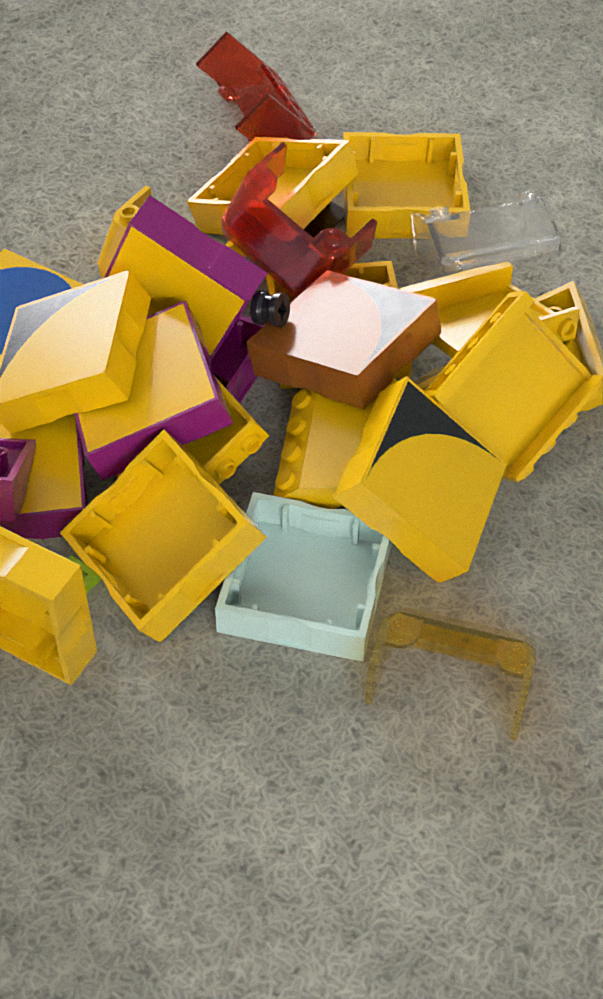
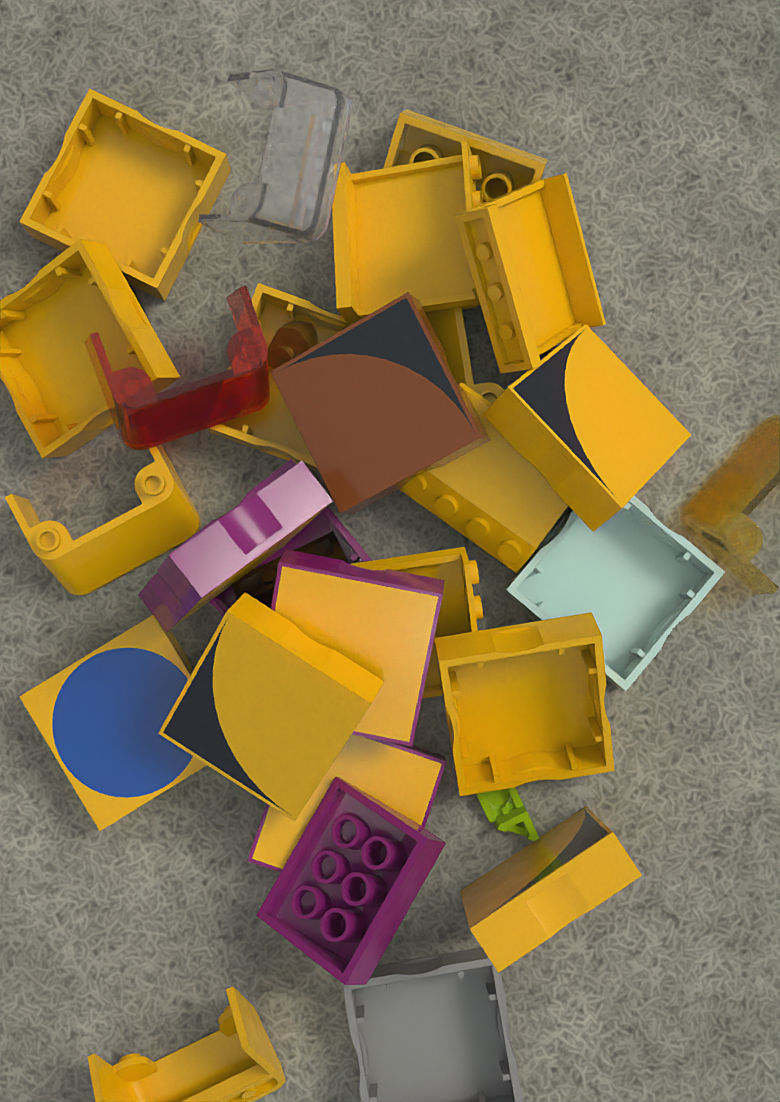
camera: 65 degrees left, 35 degrees up
black wheel [250,290,290,327] -> none

